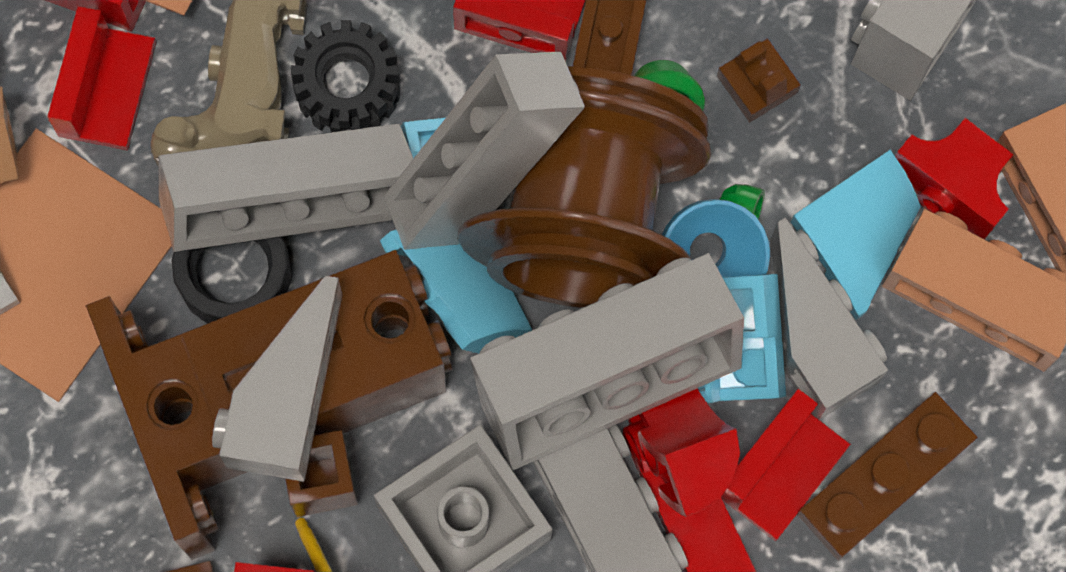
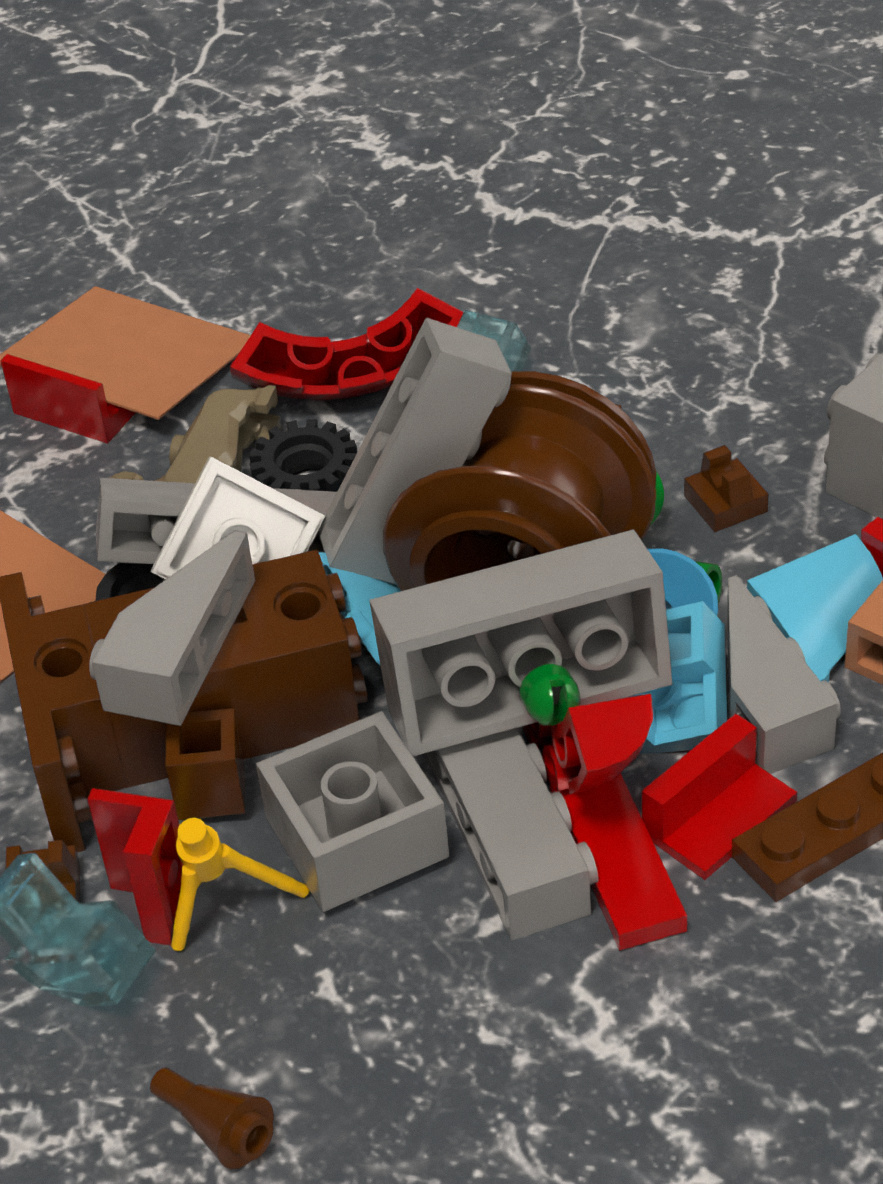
camera: 15 degrees right, 30 degrees down
red panel [47,6,156,151] -> none
none -> white tile [151,457,325,579]
none -> green hinge [520,664,581,726]

